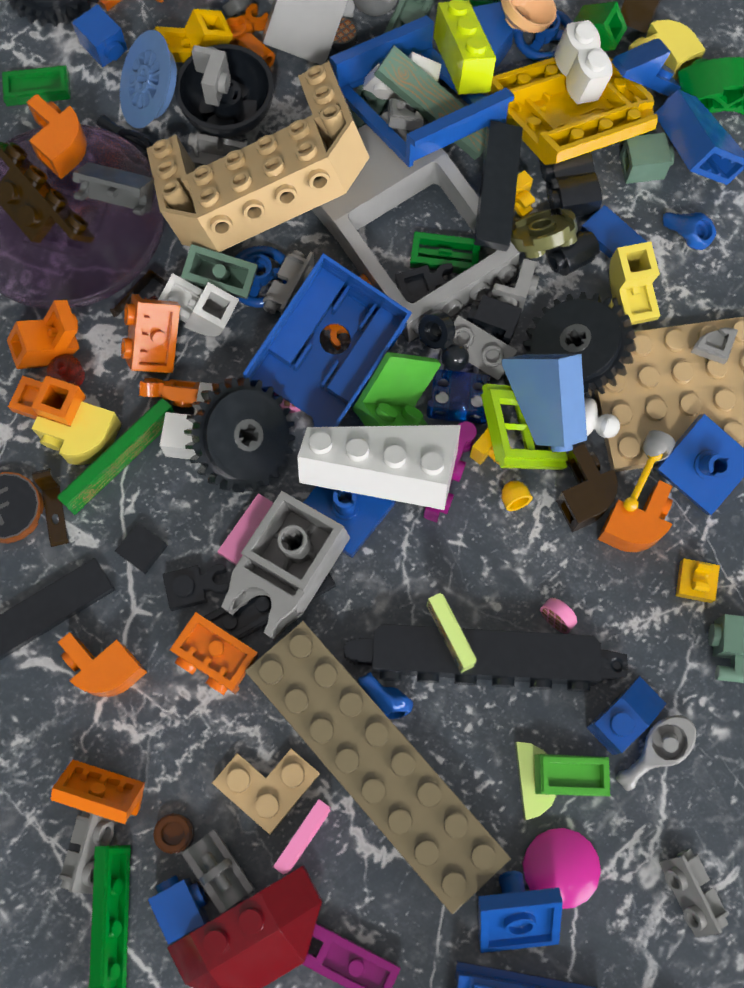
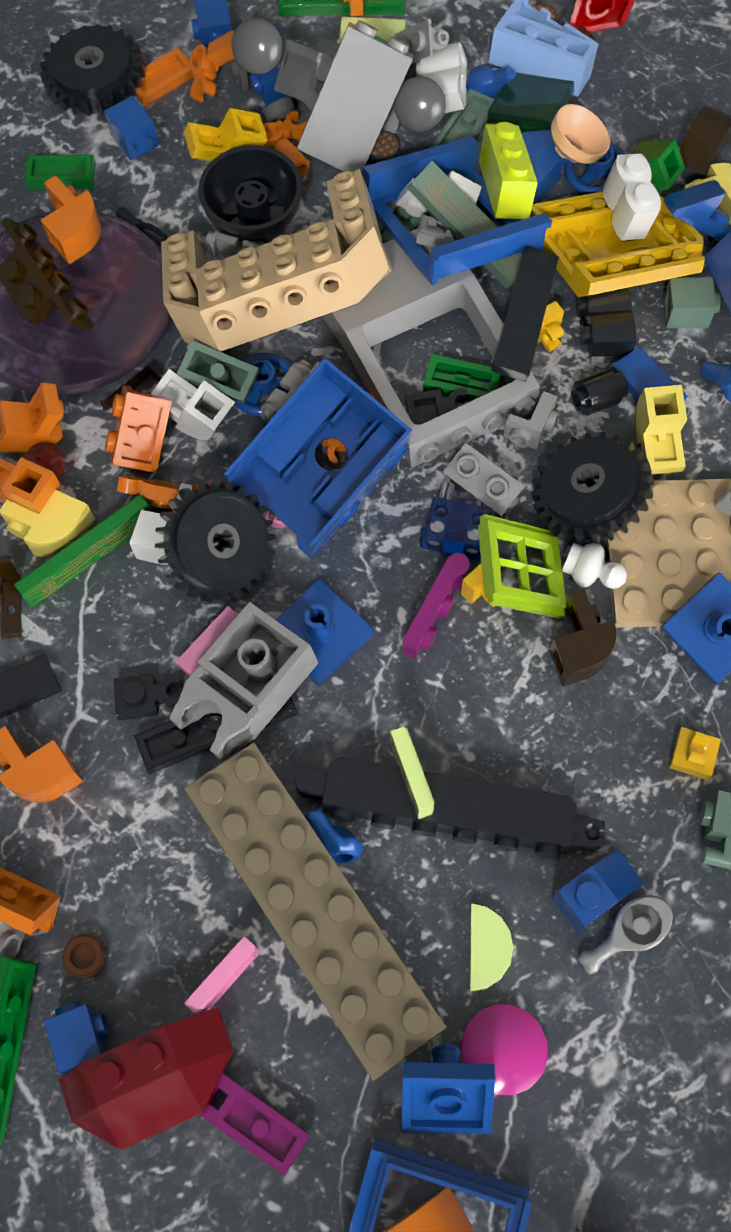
camera: 10 degrees right, 5 degrees down
dark grey hinge [73,162,154,216] -> none
black tile [115,523,168,574] -> none
medium blue piece [120,30,177,128] -> none
orange bracket [170,612,259,695] -> none
flat silver hips [181,829,255,914] -> none
light grey bracket [191,45,231,106] -> none
tan plate [212,749,320,834] -> none
white wedge [298,425,461,510] -> none
bright green bracket [352,352,441,426] -> none
black plate [418,311,469,372] -> none
black brick [467,295,522,345] -> none
yellow hinge [501,480,533,511] -> none
medium blue slope [502,354,587,452] -> none
olive plate [511,209,578,259] -> none
bright green tile [534,754,610,796] -> none
bright pink tile [540,598,577,634] -> none
orange brick [597,480,673,552] -> none
hinge [623,430,676,512] -> none
light grey hinge [659,848,728,937] -> none

